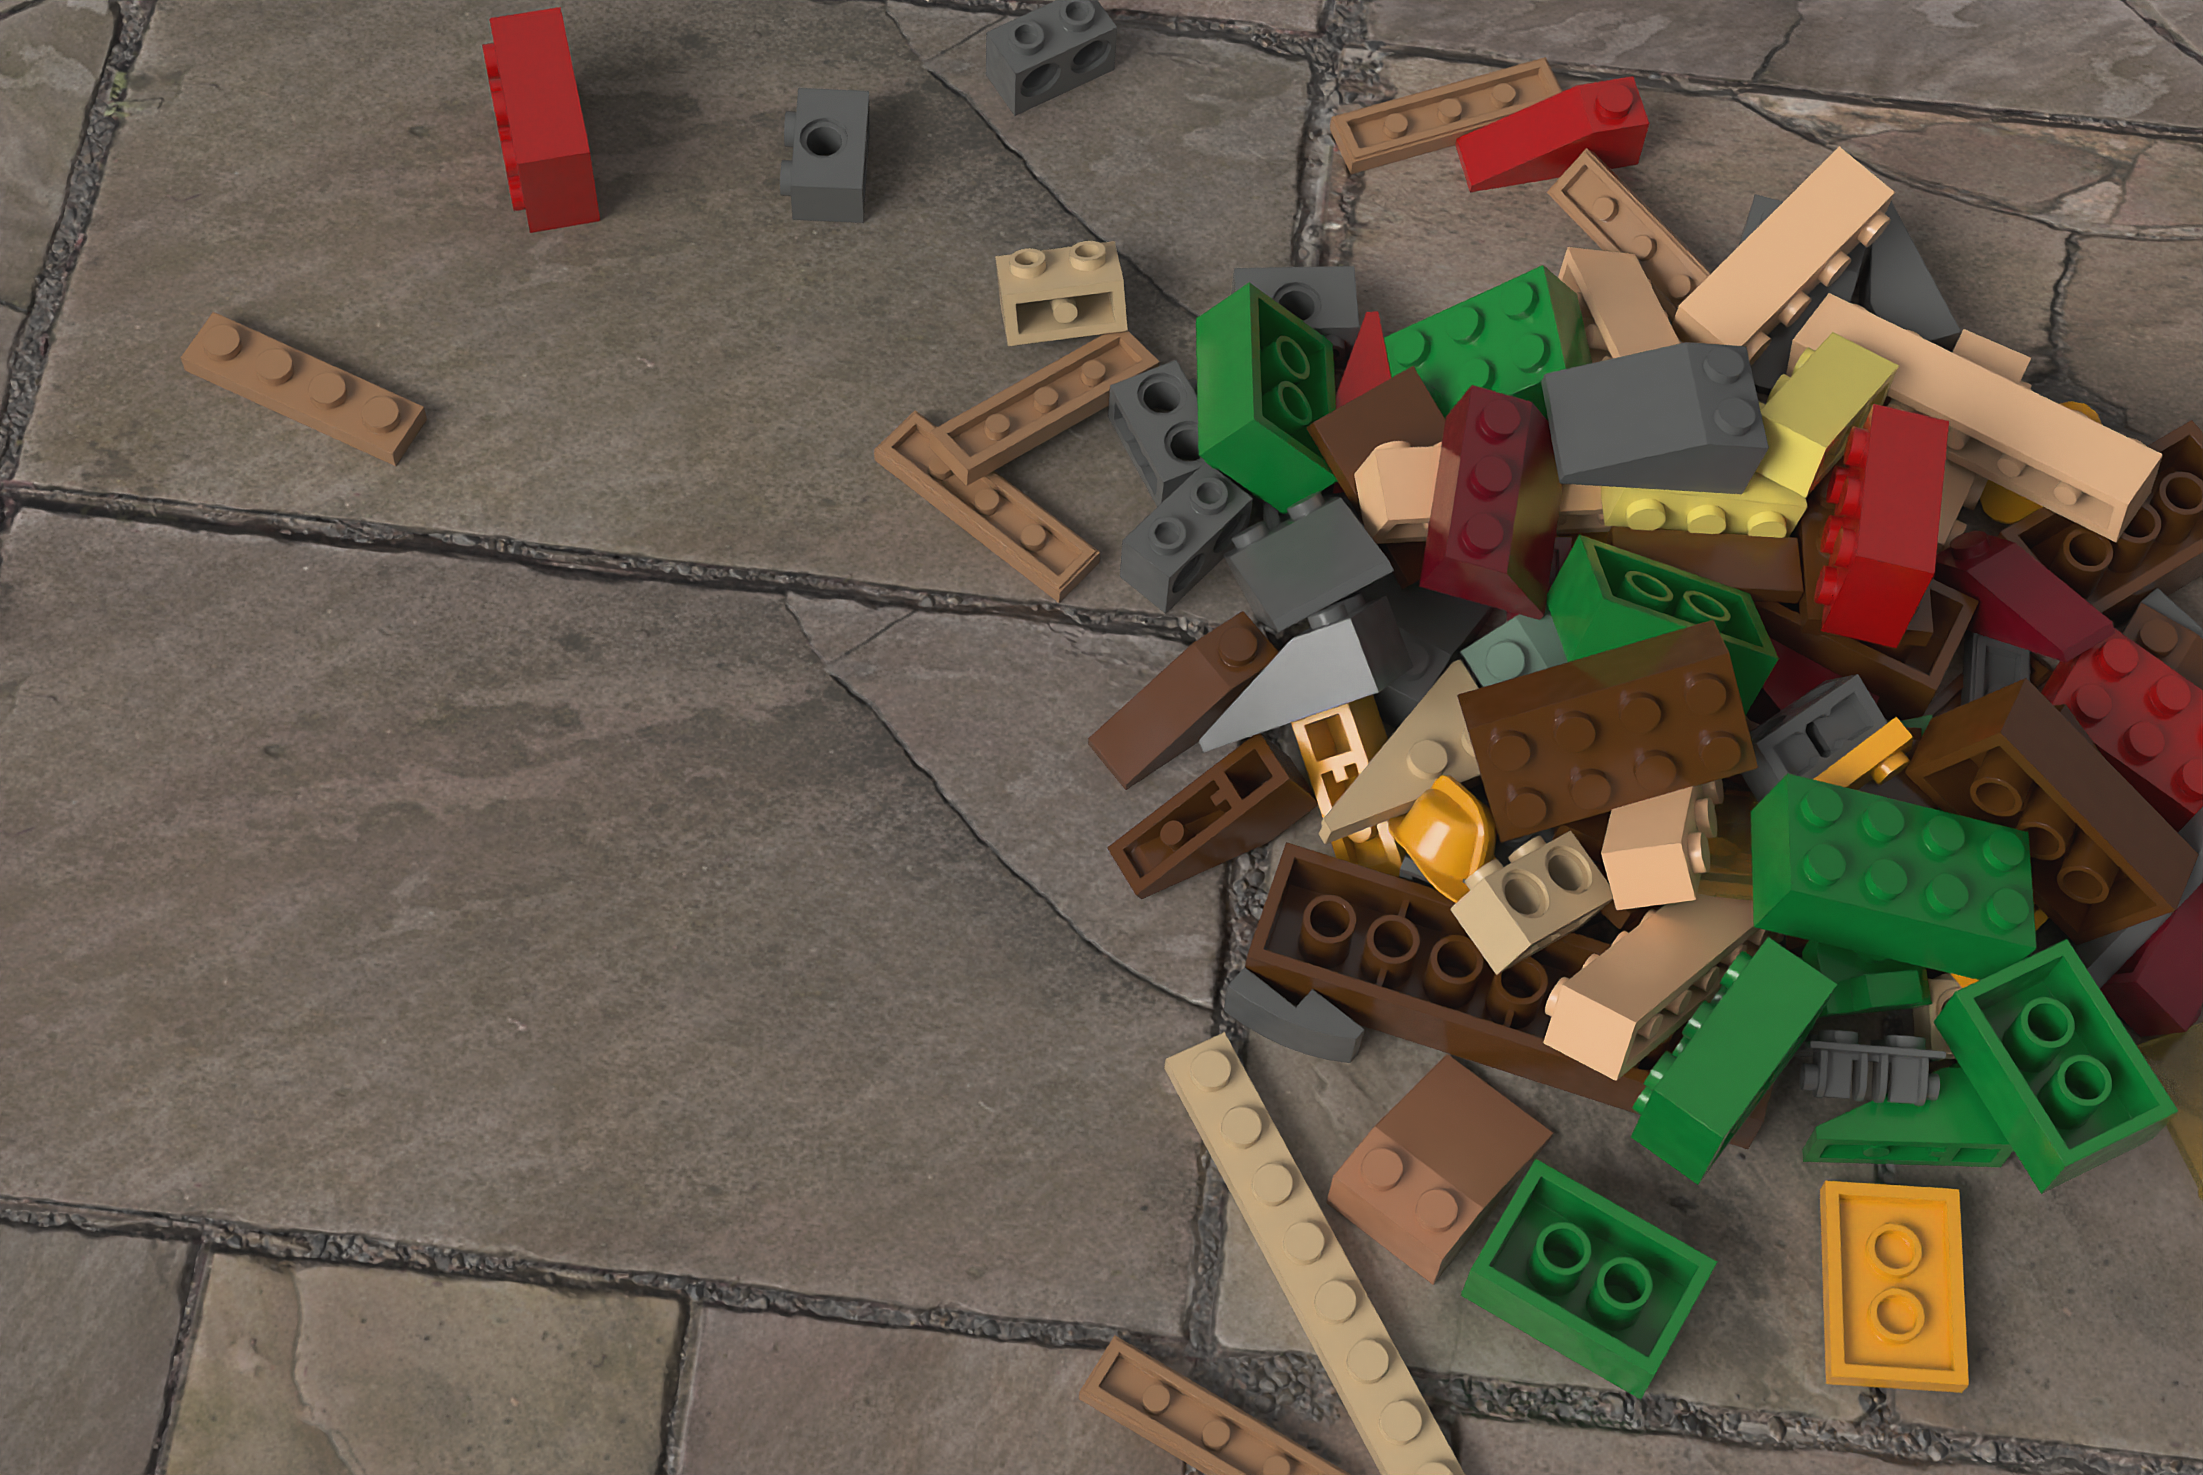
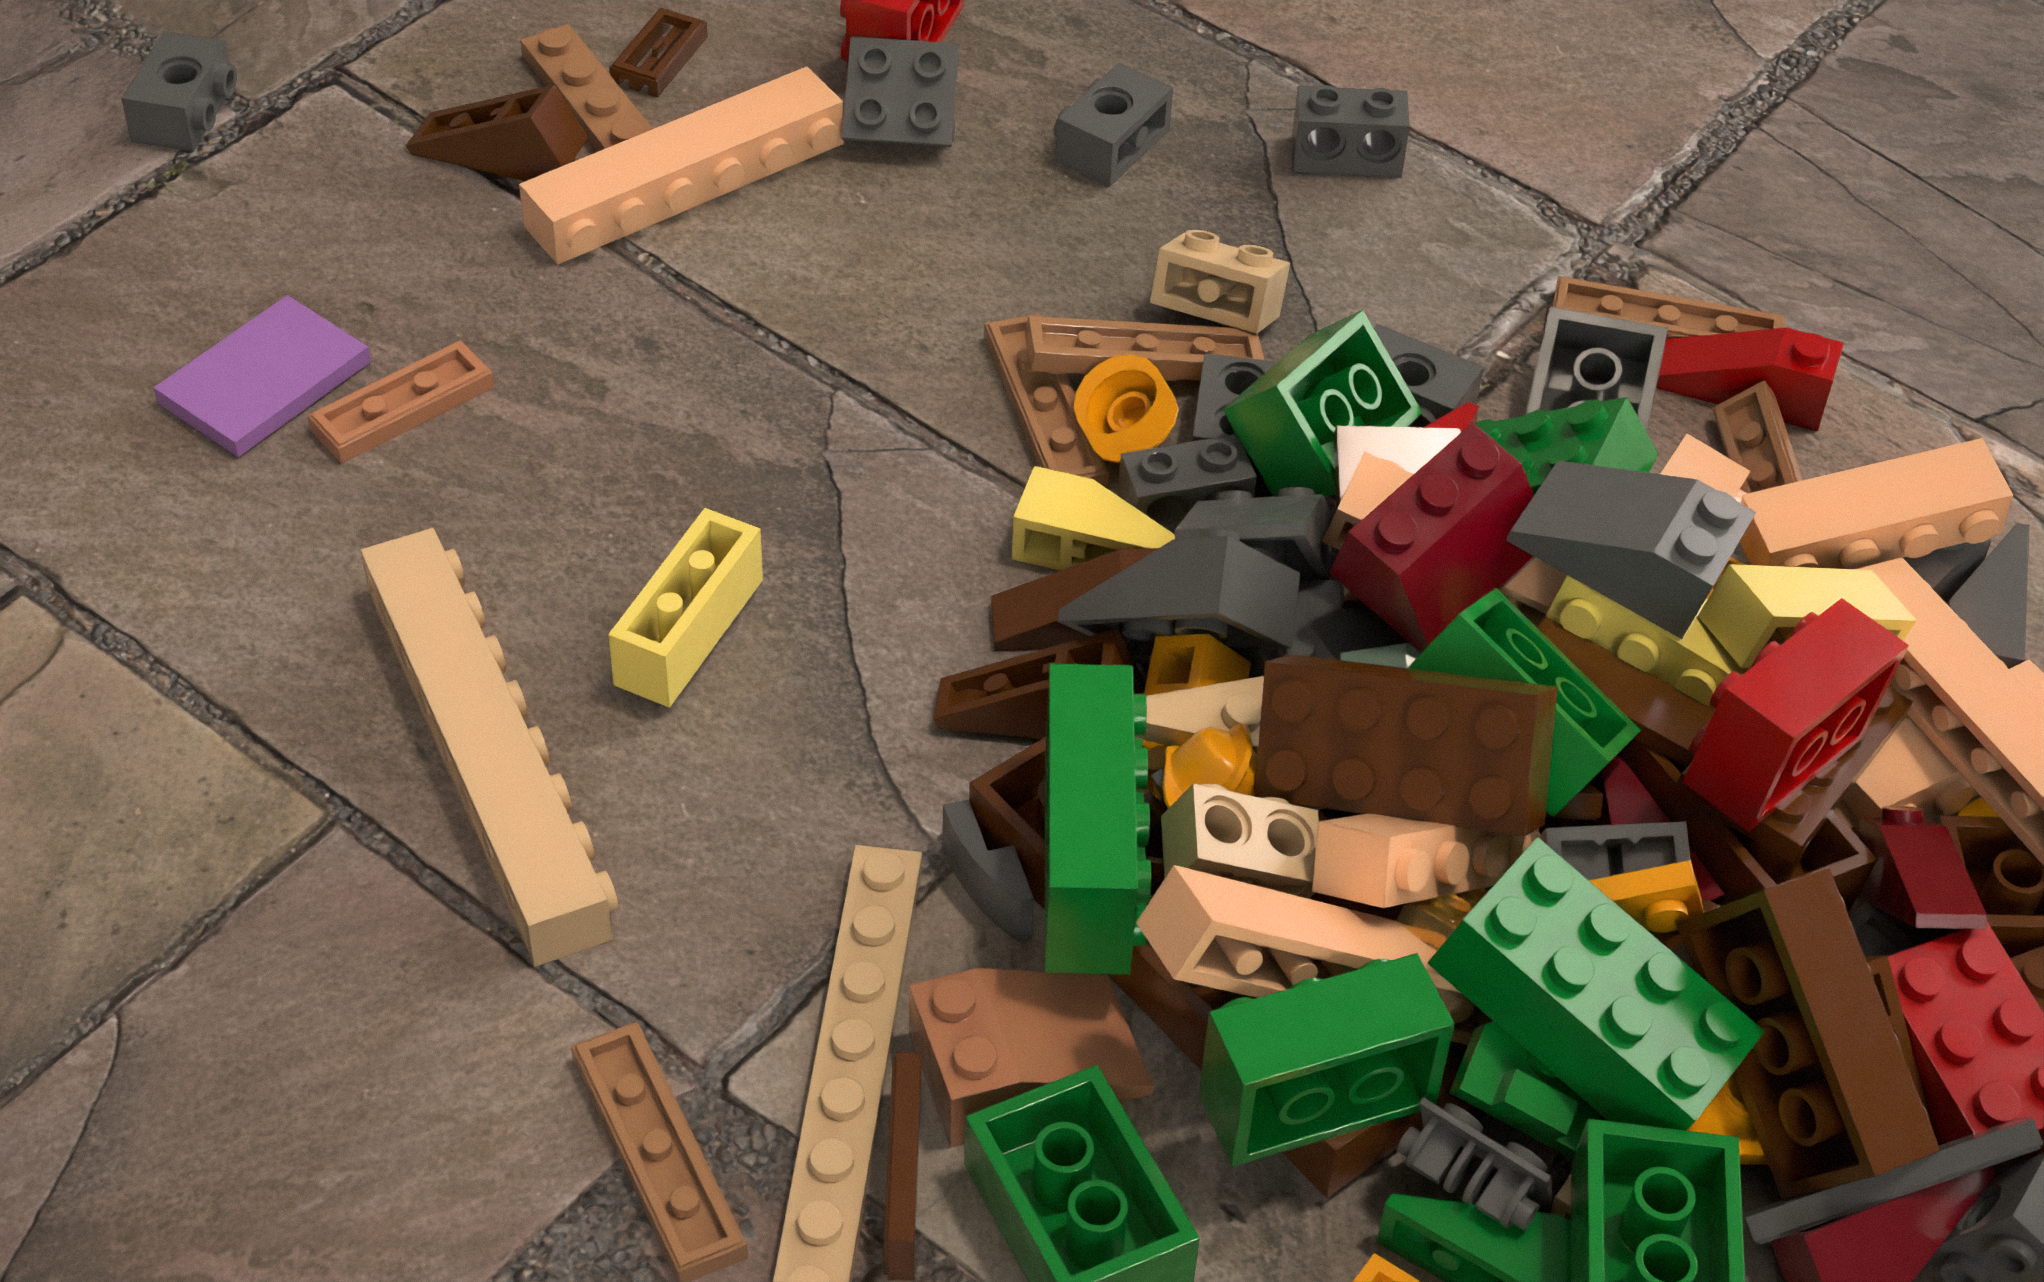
camera: 35 degrees right, 15 degrees down
none -> medium lavender tile [153,295,371,457]
none -> nougat tile [307,340,495,464]
none -> tan brick [360,527,619,967]
none -> reddish brown slope [405,84,588,180]
none -> light nougat brick [519,66,844,265]
none -> light yellow brick [608,508,763,708]
none -> reddish brown tile [609,8,708,97]
none -> dark grey hinge [841,37,960,147]
none -> reddish brown tile [884,1052,922,1280]
none -> light yellow slope [1012,466,1175,571]
none -> green brick [1045,664,1151,974]
none -> light orange piece [1073,354,1178,463]
none -> dark grey slope [1526,307,1668,432]

